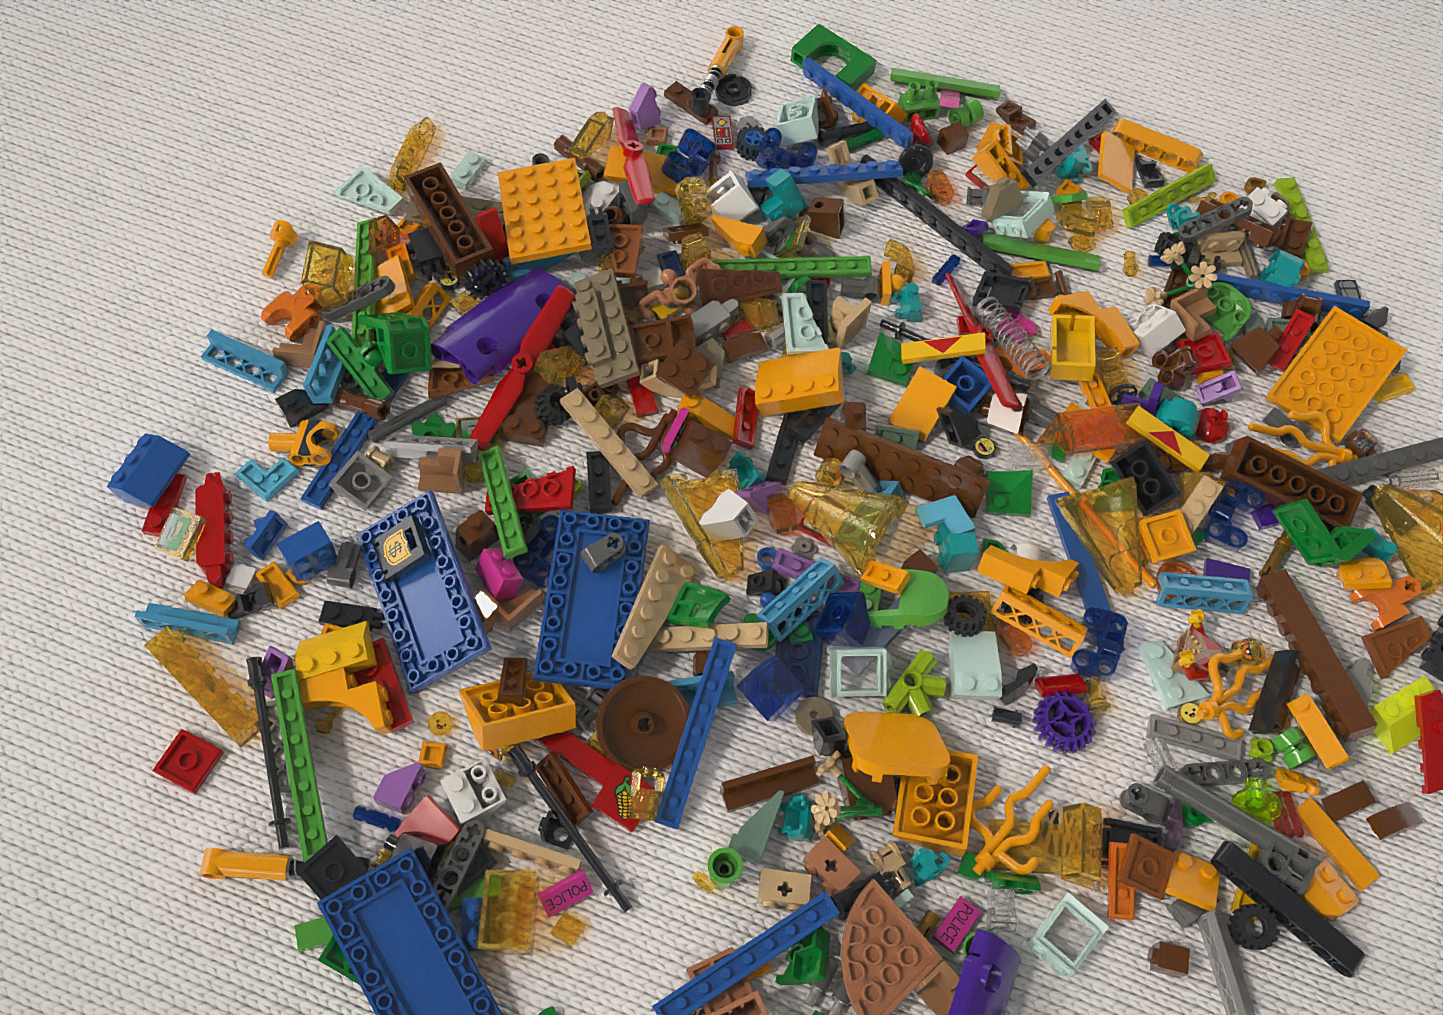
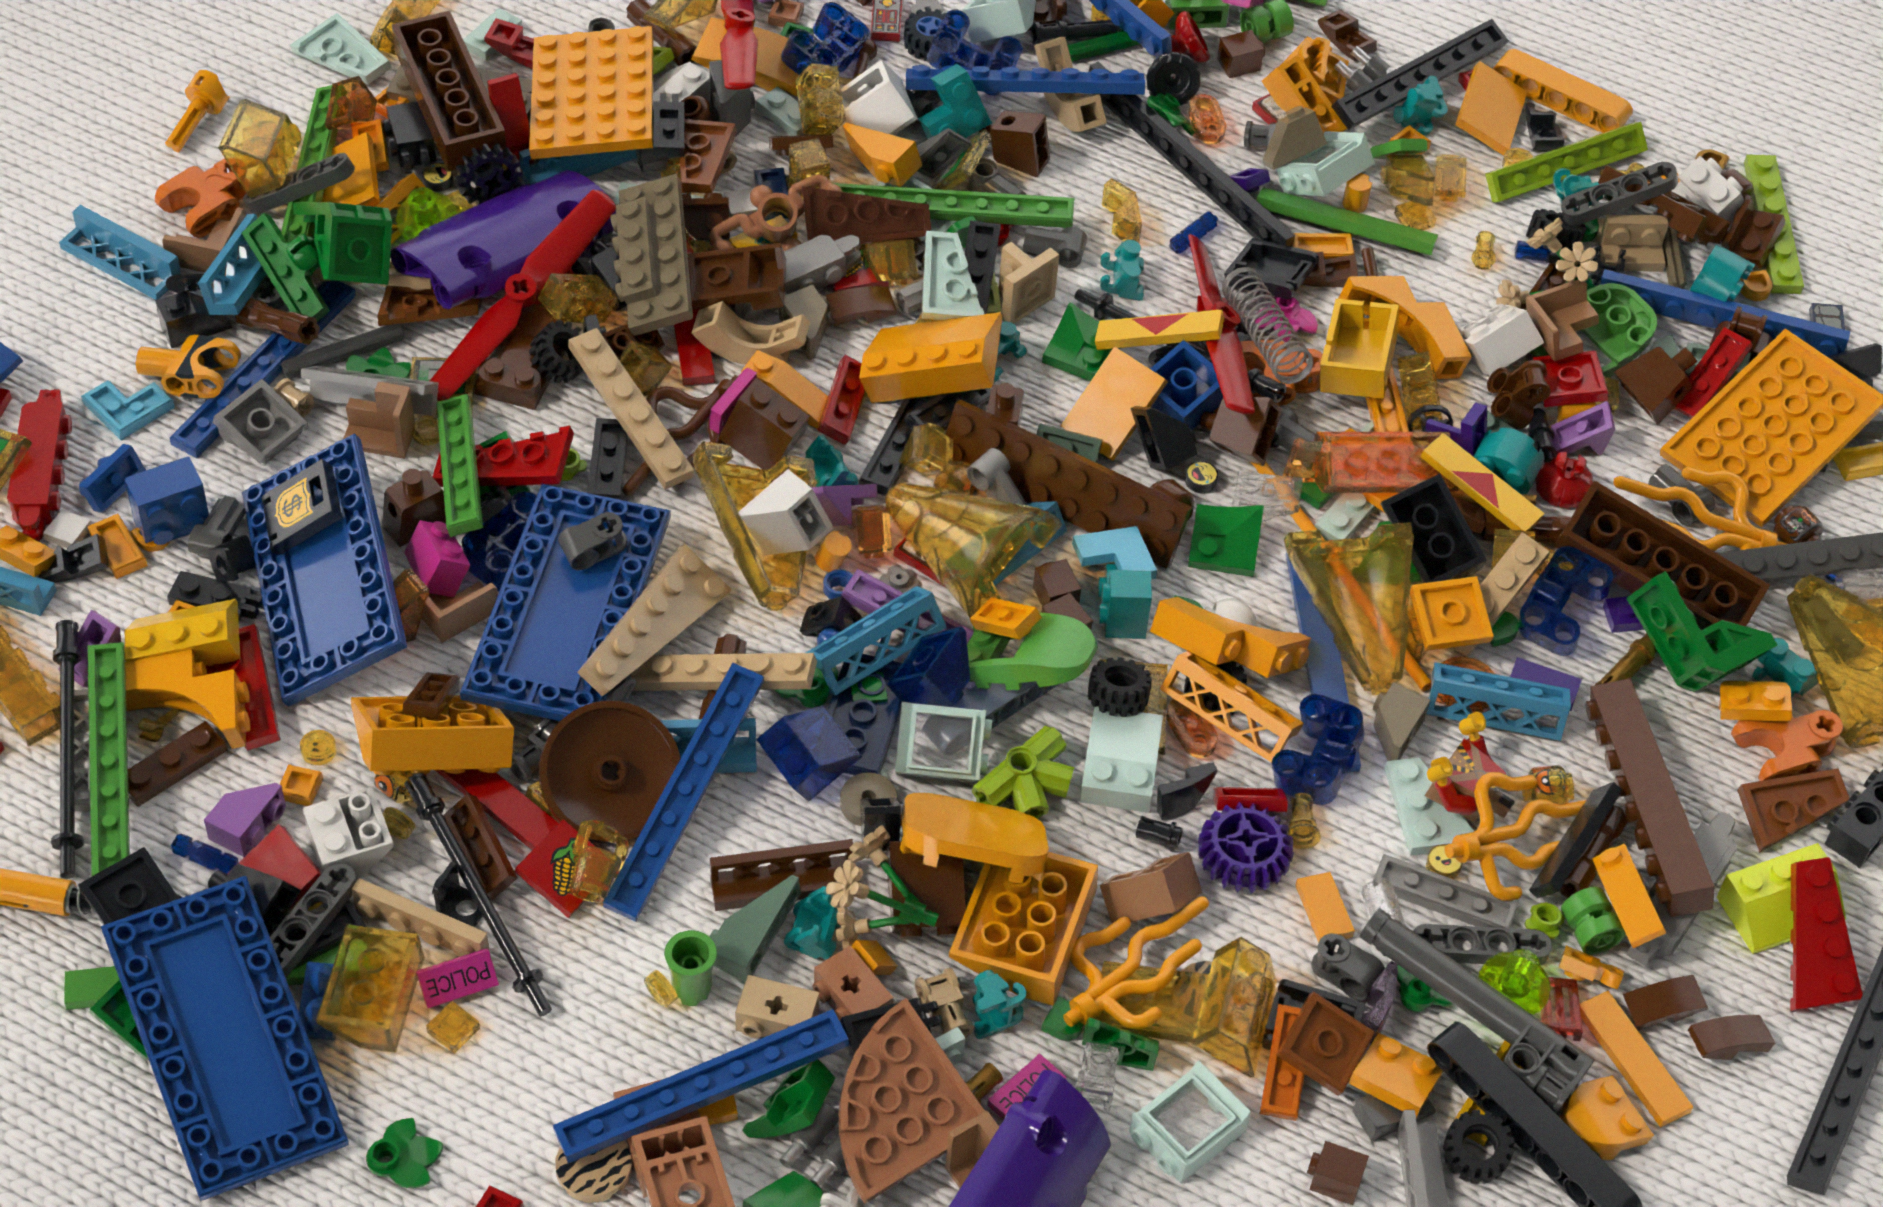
camera: 10 degrees right, 10 degrees down
reddish brown plate [655,339,715,399] -> none
green plate [667,582,731,629] -> none
light orange tile [879,261,905,306] -> none
none -> reddish brown plate [128,721,227,807]
none -> black piece [166,274,204,293]
none -> black bracket [206,535,256,582]
none -> clear neon green piece [396,187,457,241]
none -> red slope [484,18,534,69]
none -> light orange piece [815,531,852,572]
none -> clear yellow slope [898,423,953,476]
none -> reddish brown brick [1033,559,1081,606]
none -> medium nougat panel [1099,852,1202,923]
none -> light orange tile [1295,872,1355,943]
none -> dark tan slope [1372,682,1430,761]
none -> black pin [1528,408,1557,462]

